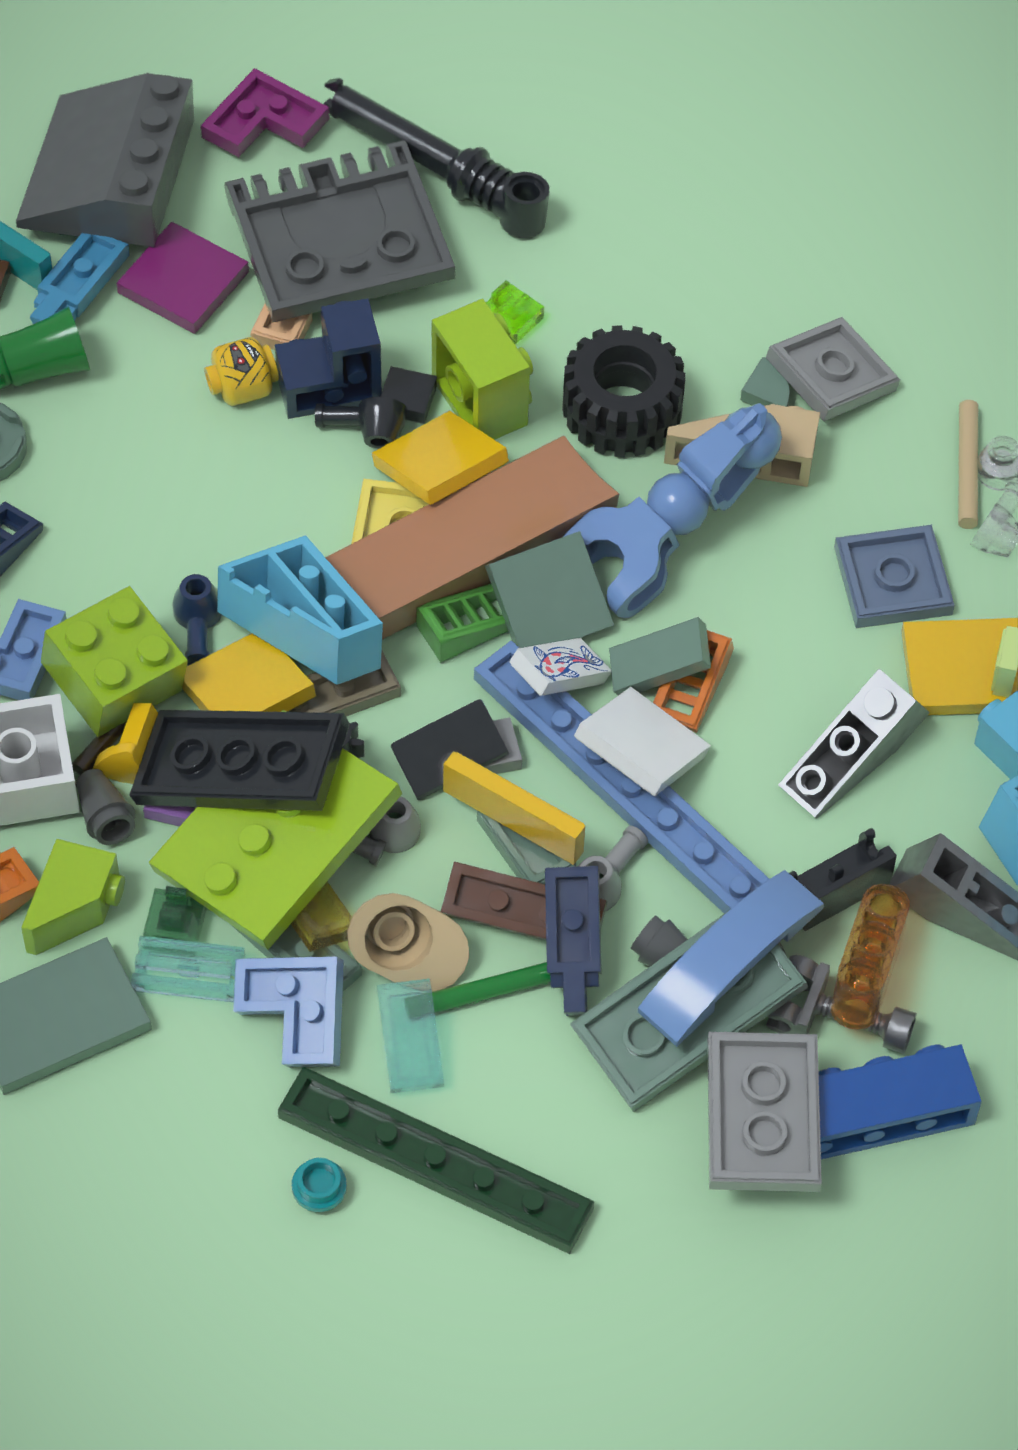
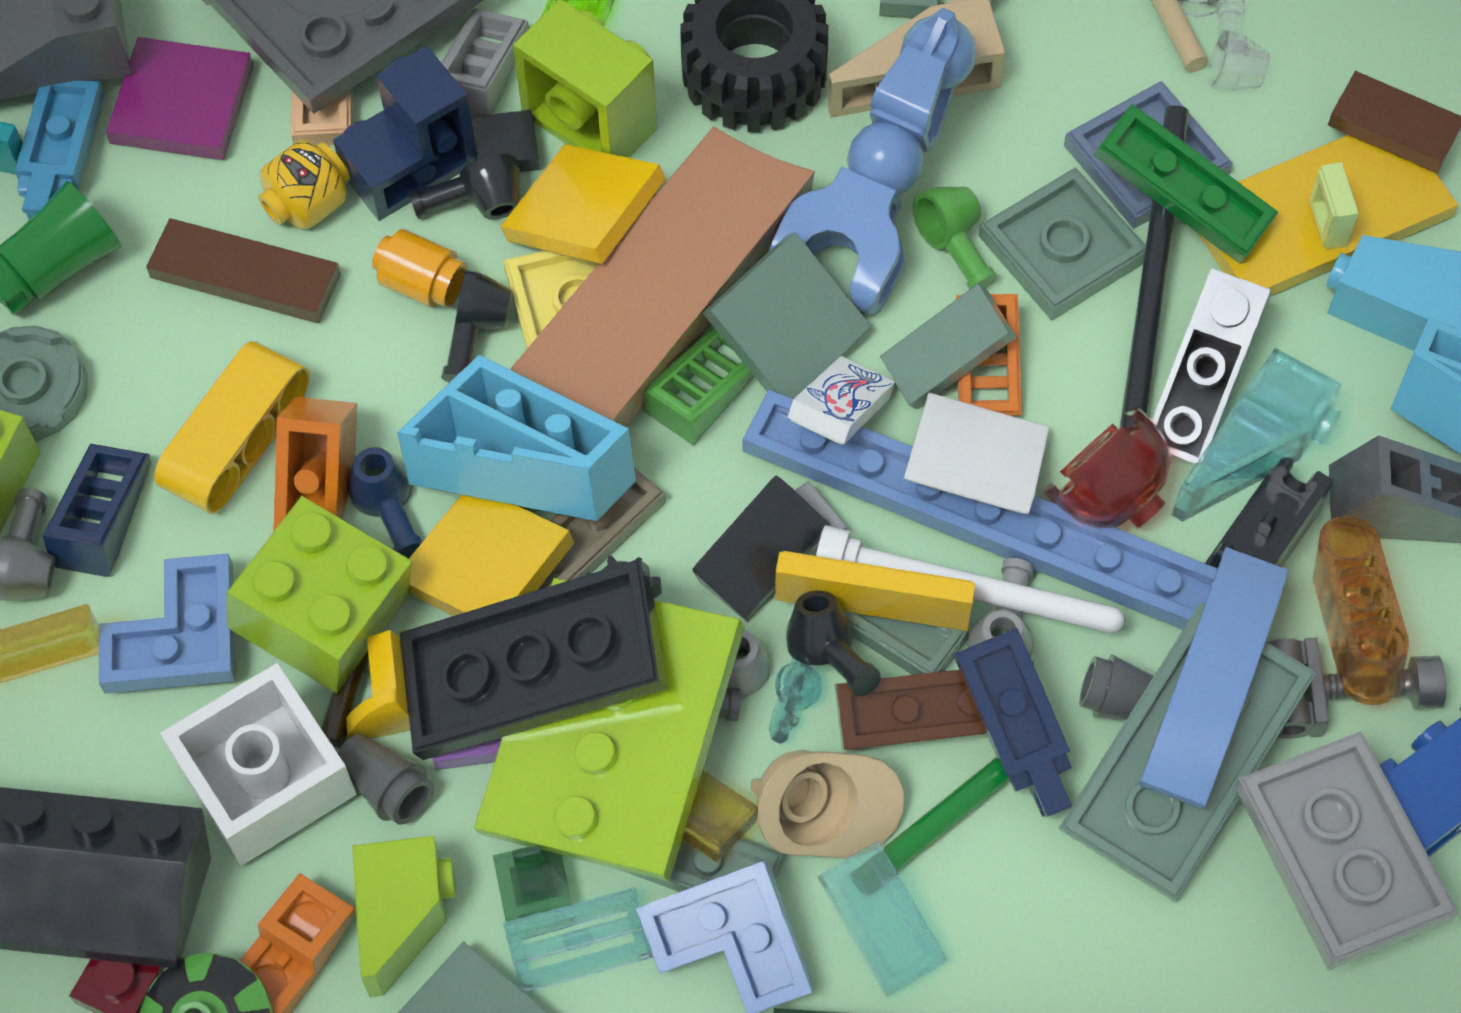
camera: 20 degrees left, 5 degrees up
none -> reddish brown tile [146,218,341,324]
none -> yellow beam [154,341,310,514]
none -> orange slope [273,396,358,532]
none -> light orange brick [372,229,468,308]
none -> light grey slope [441,9,528,123]
none -> black bar [441,269,511,383]
none -> clear light blue piece [769,658,822,744]
none -> black bar [786,591,881,696]
none -> white piece [816,525,1124,633]
none -> bright green bar [913,187,997,289]
none -> sand green tile [978,167,1146,321]
none -> clear red cylinder [1043,406,1171,529]
none -> green tile [1093,103,1279,264]
none -> black bar [1118,105,1189,443]
none -> clear light blue slope [1172,348,1341,522]

